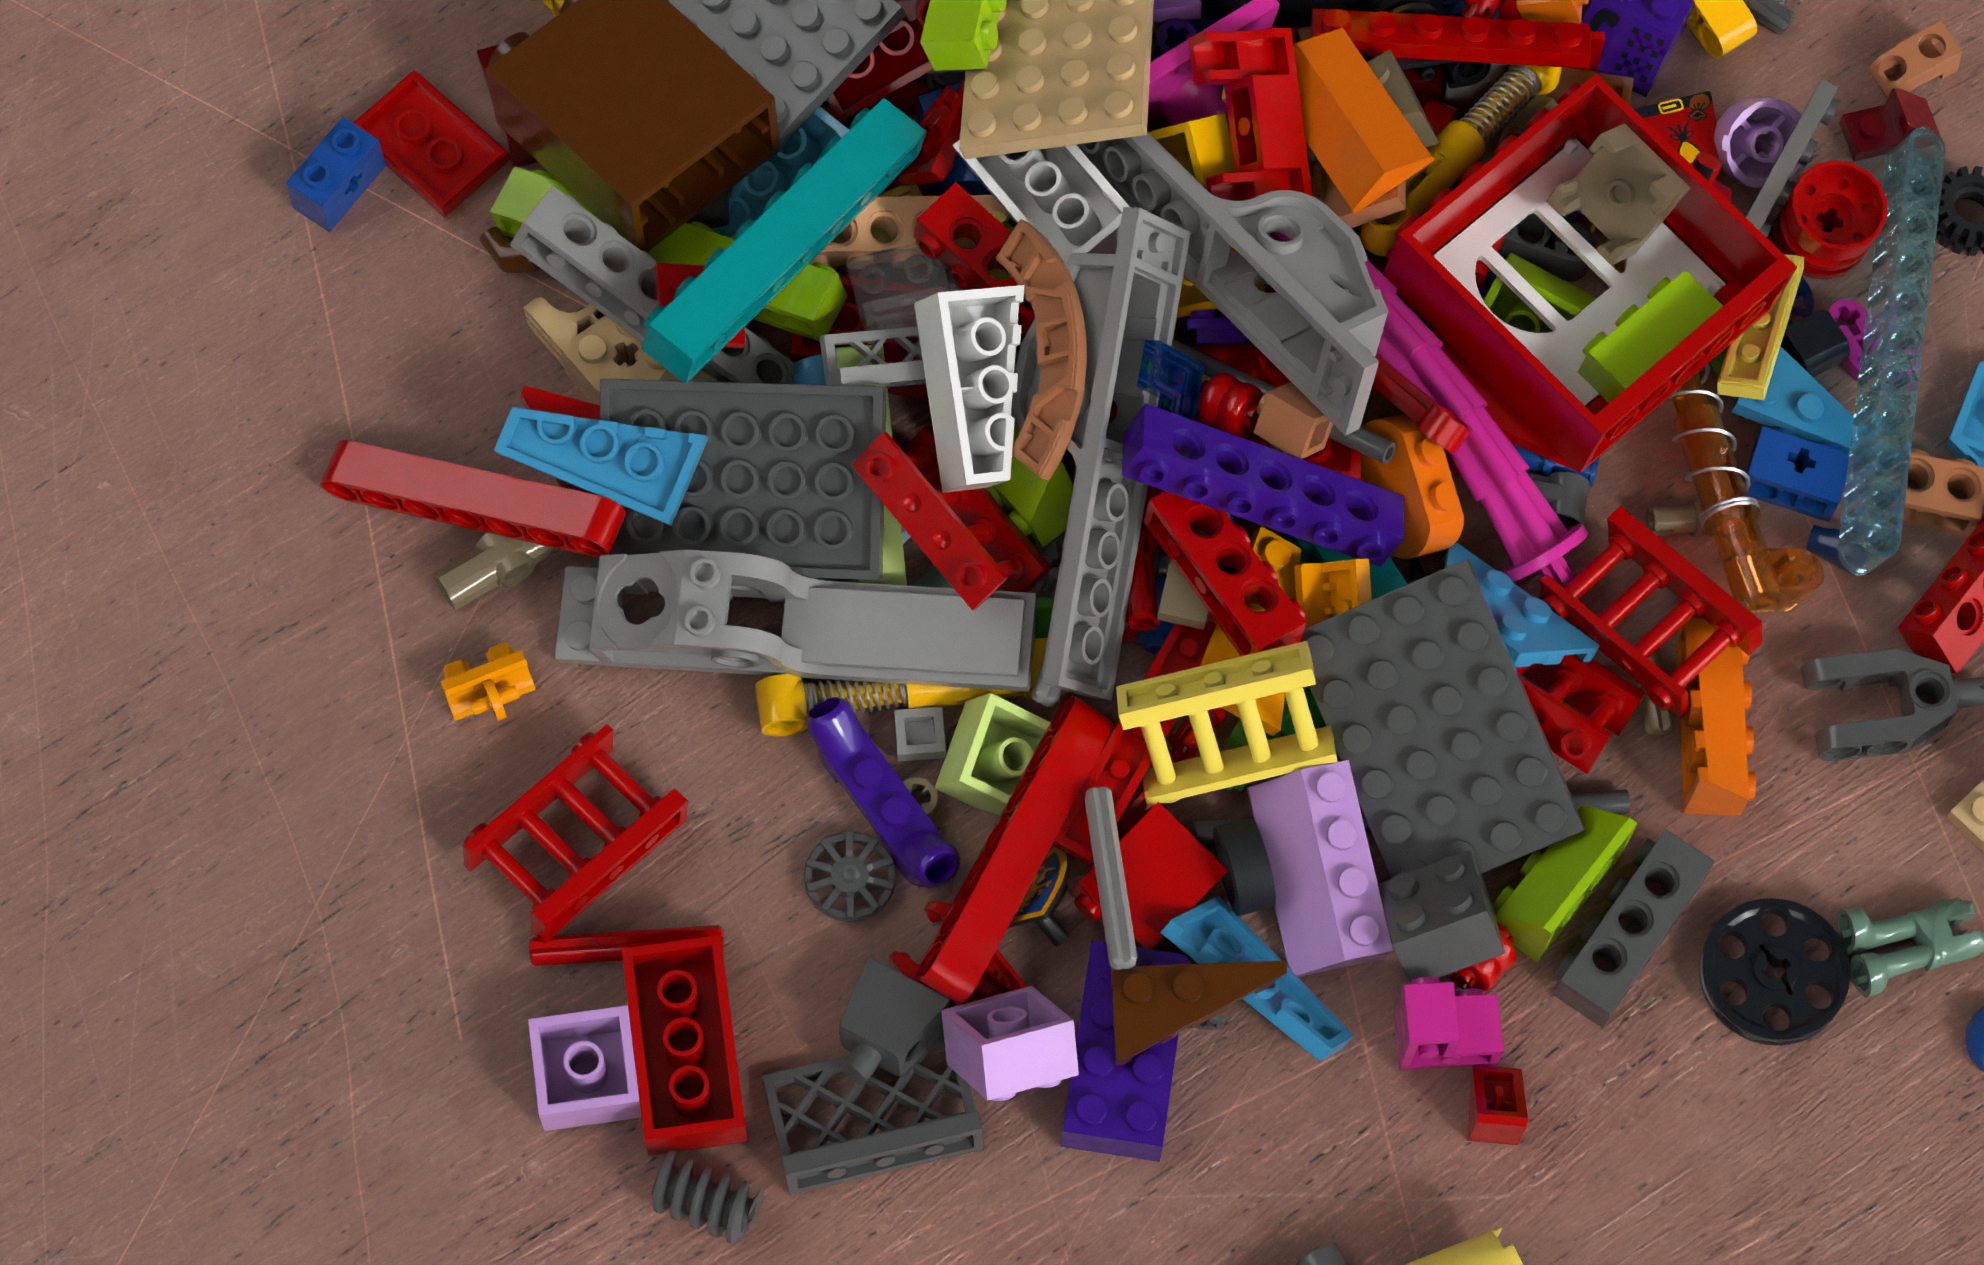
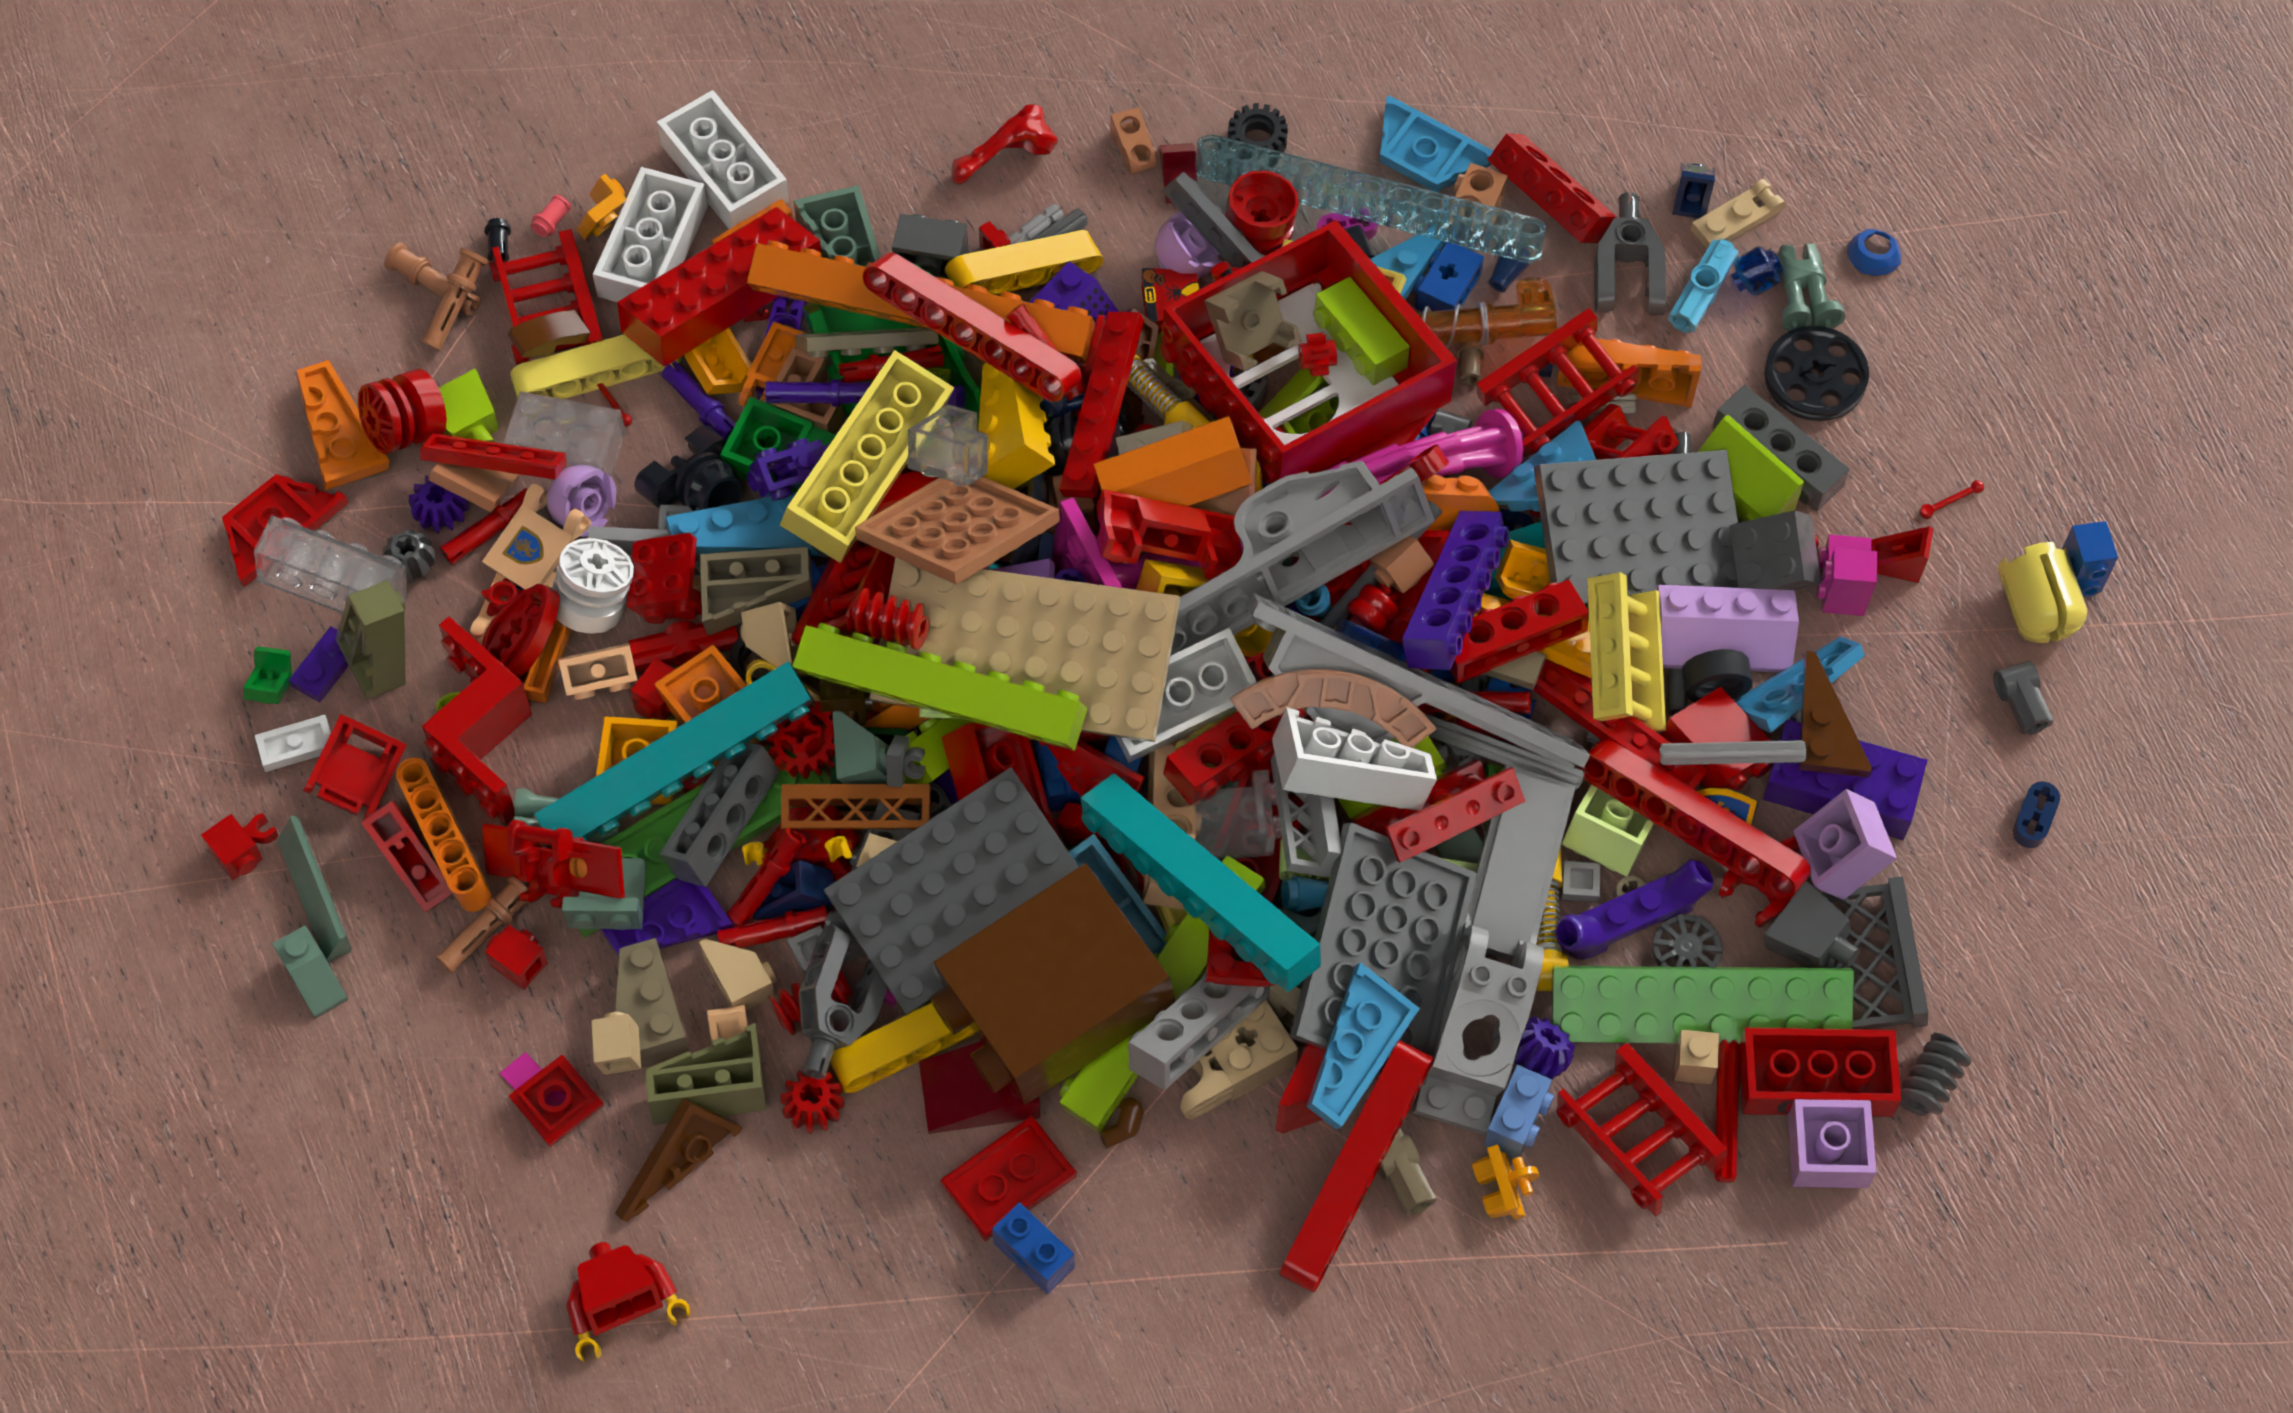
camera: 80 degrees left, 5 degrees down
none -> dark azure cone [1295,584,1332,619]
none -> red gear [1298,332,1337,377]
none -> medium blue brick [1484,1065,1554,1158]
none -> dark purple gear [1514,1016,1575,1080]
none -> bright green plate [1551,966,1854,1044]
none -> medium azure piece [1668,238,1739,333]
none -> tan brick [1674,1030,1719,1085]
none -> clear blue head [1731,246,1784,296]
none -> red hinge [1920,480,1984,519]

